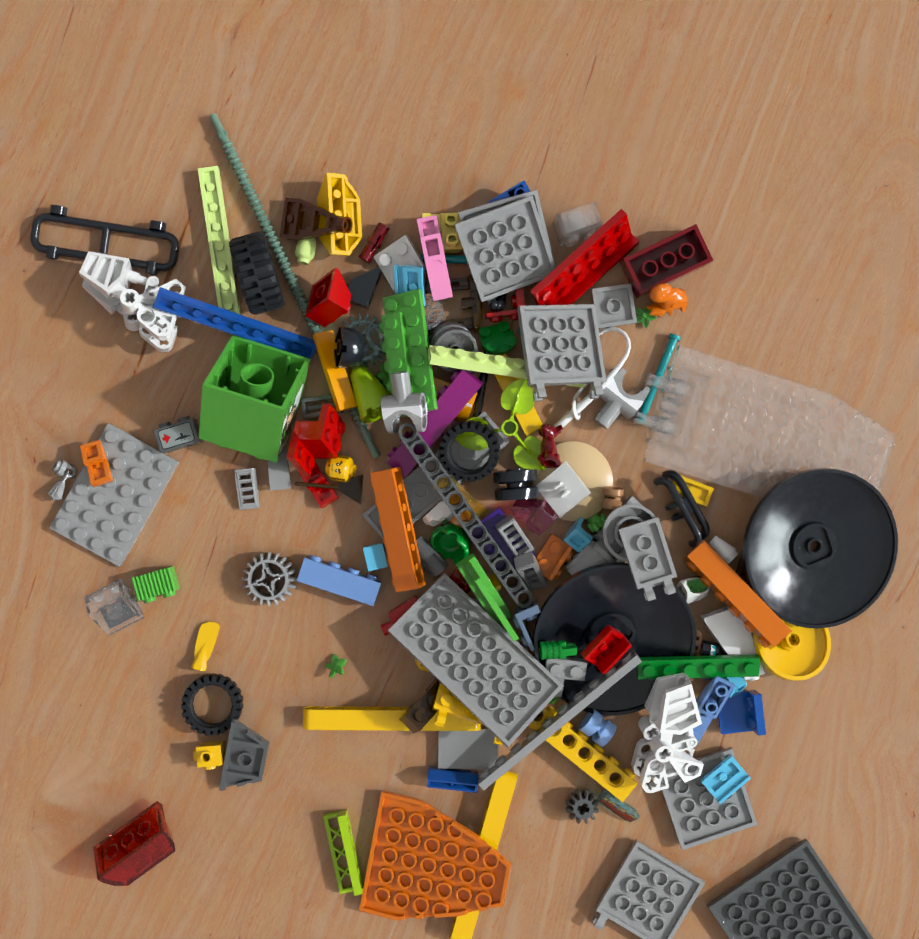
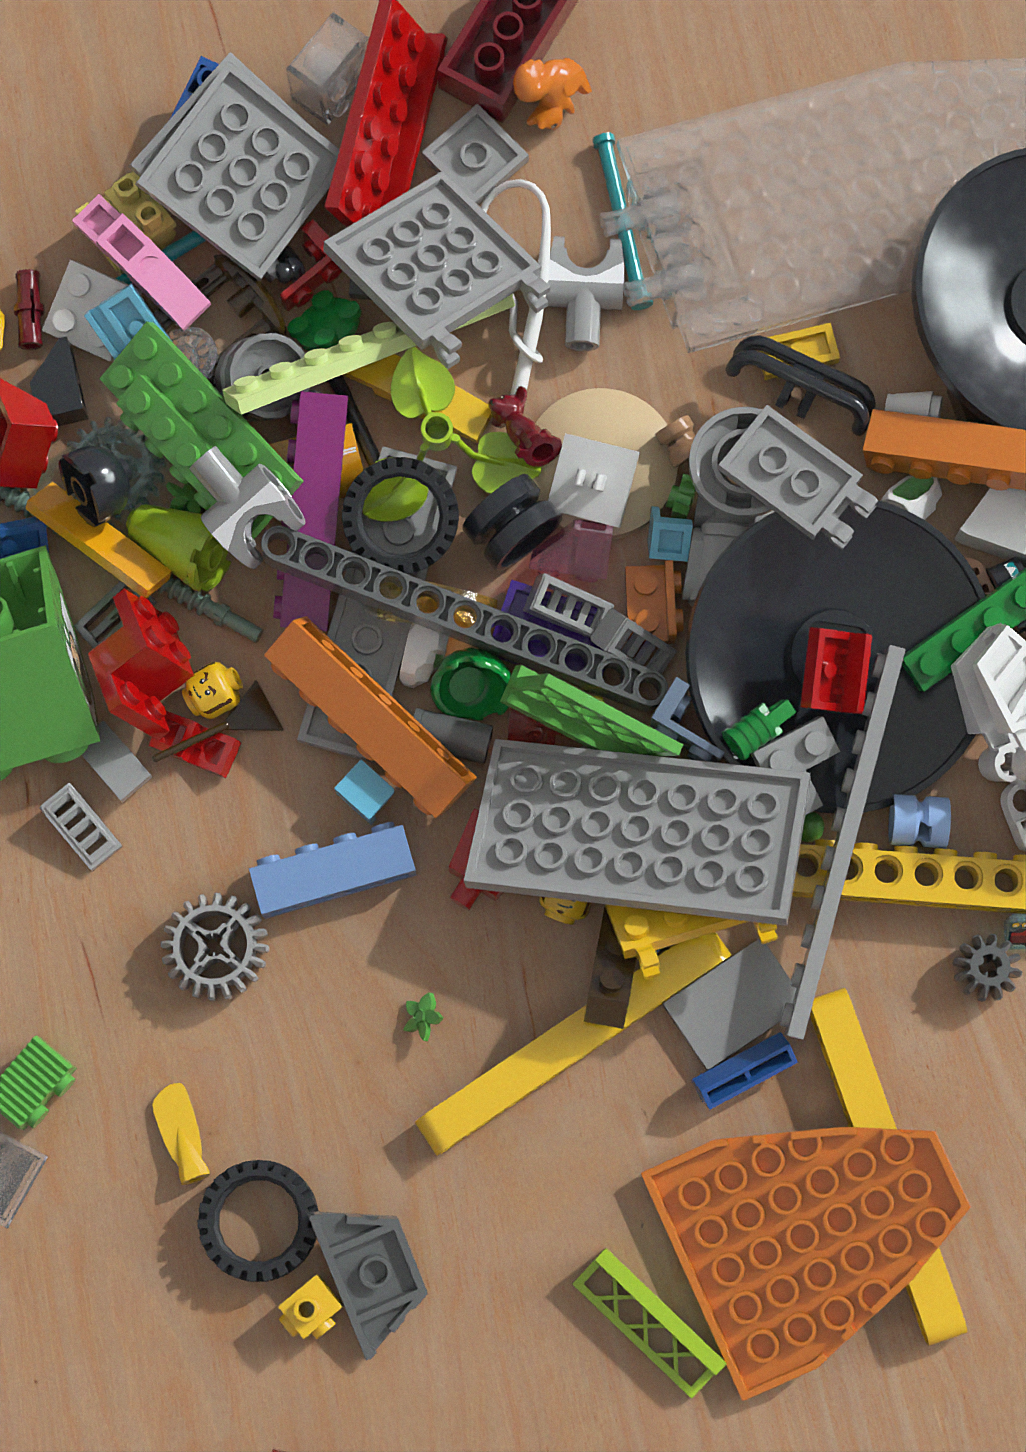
camera: 35 degrees left, 10 degrees down
bright green plant [635,307,657,329] -> none

